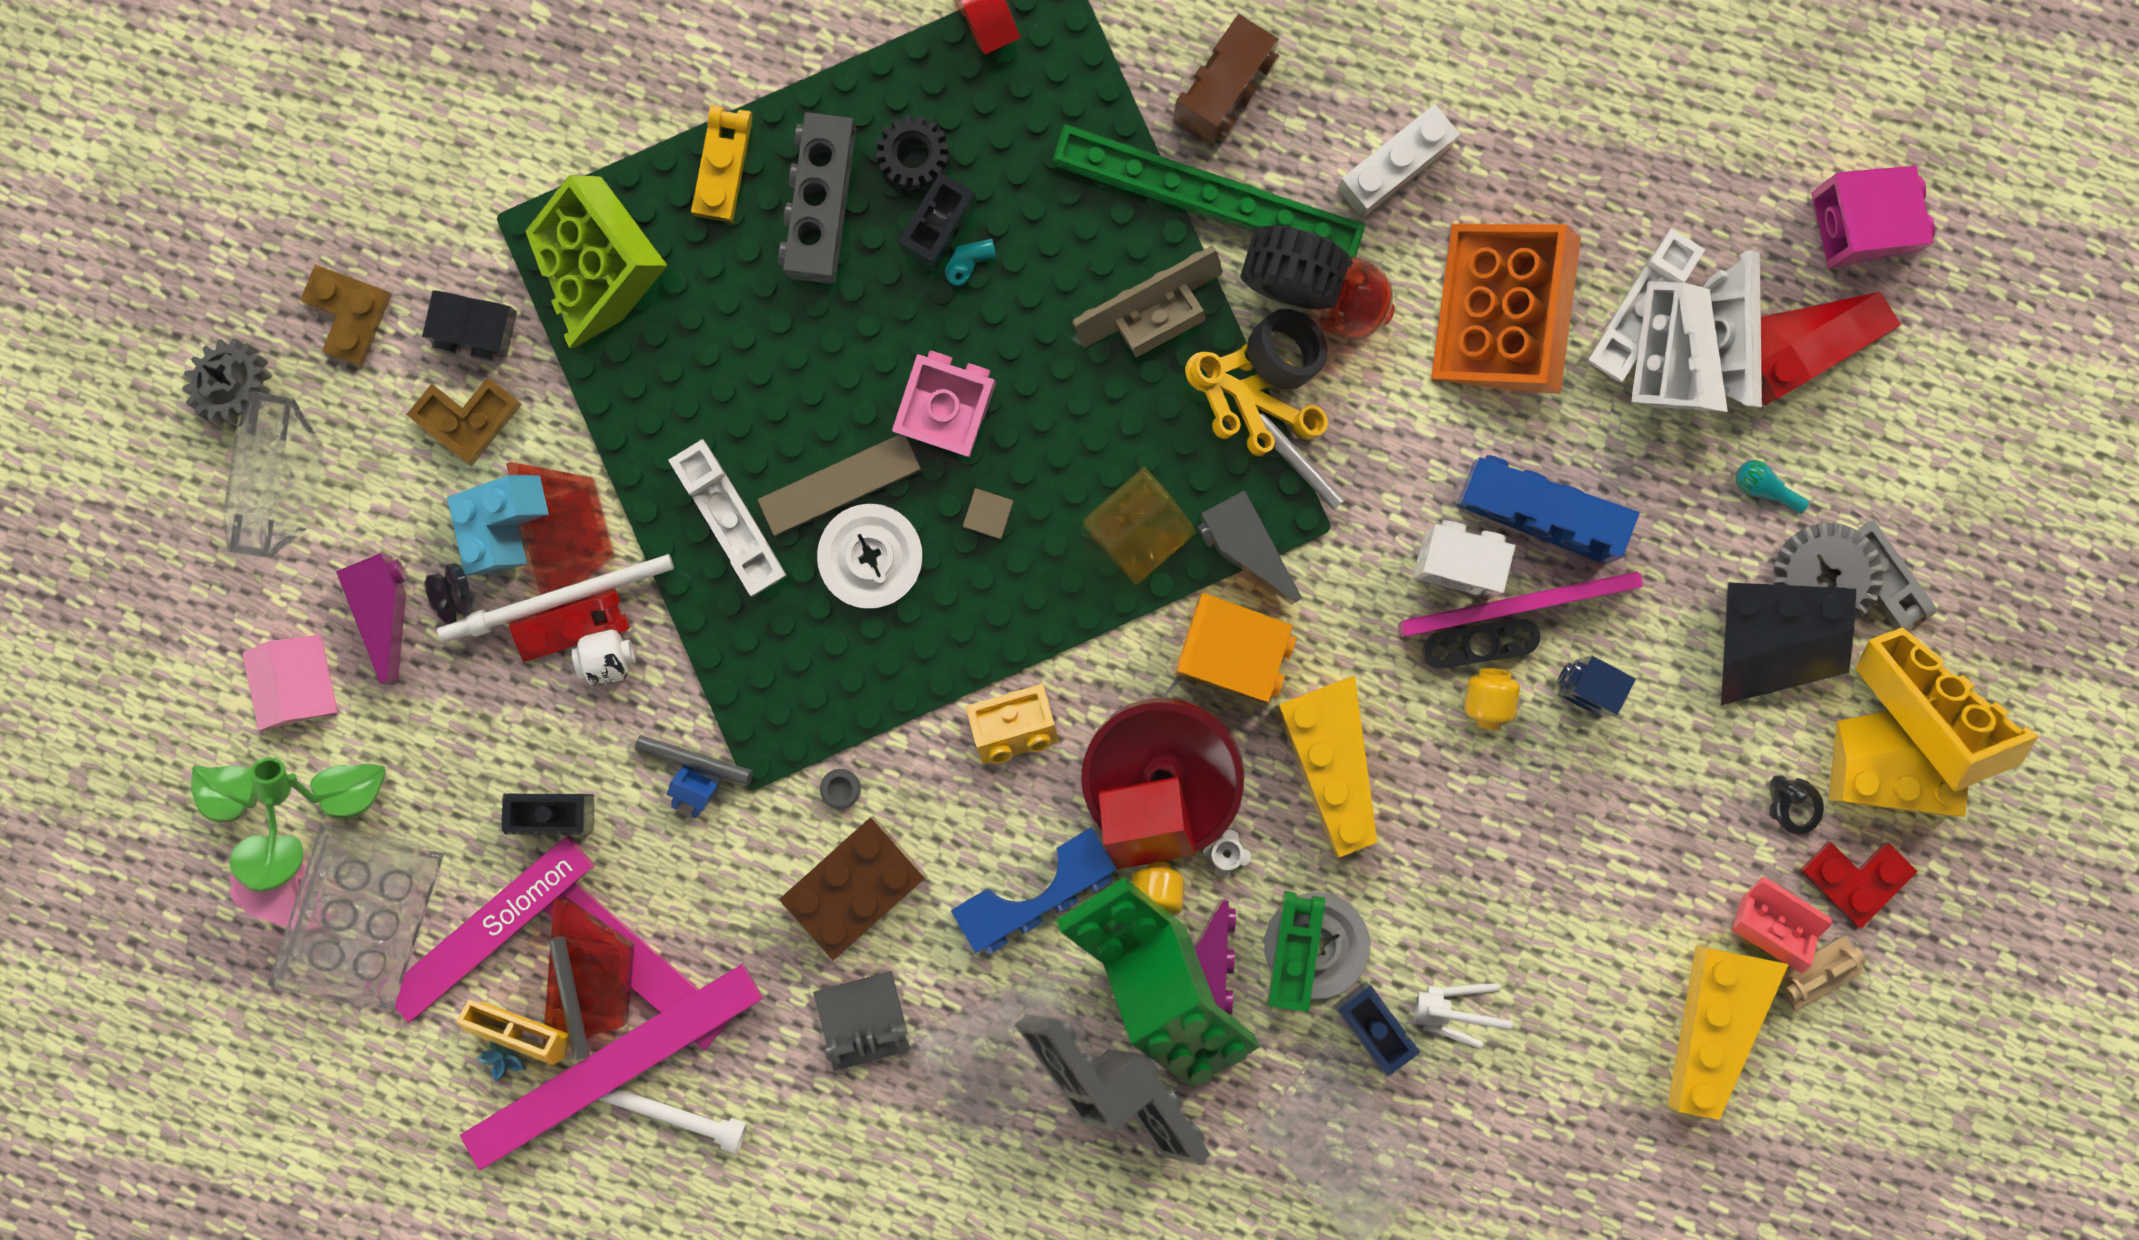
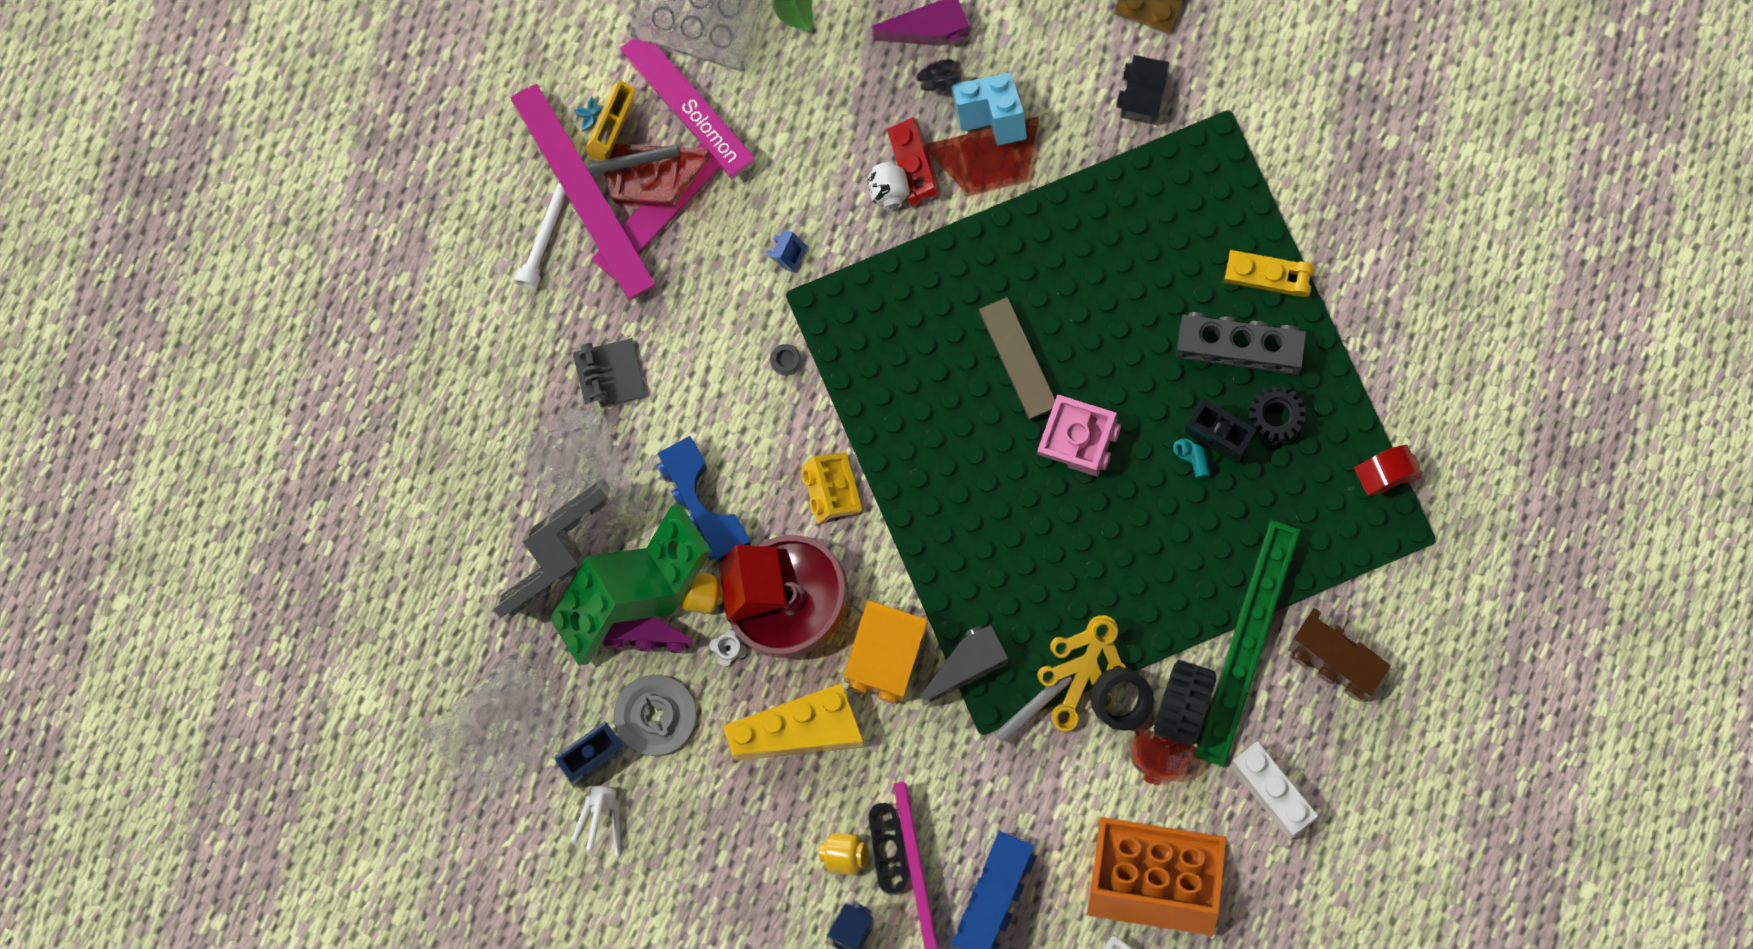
camera: 90 degrees right, 10 degrees down
pearl gold plate [406,377,522,466] -> none
white bar [437,554,674,643] -> none
black brick [501,793,594,835] -> none
lime wedge [525,175,668,348] -> none
dark grey bar [635,735,753,786] -> none
white slope [668,439,786,597] -> none
reddish brown brick [778,816,928,961] -> none
white gear [817,504,922,609] -> none
dark tan tile [963,488,1014,540] -> none
dark tan bracket [1072,246,1223,357] -> none
clear yellow slope [1083,467,1197,586] -> none
green plate [1267,891,1325,1012] -> none
white piece [1412,520,1516,599] -> none

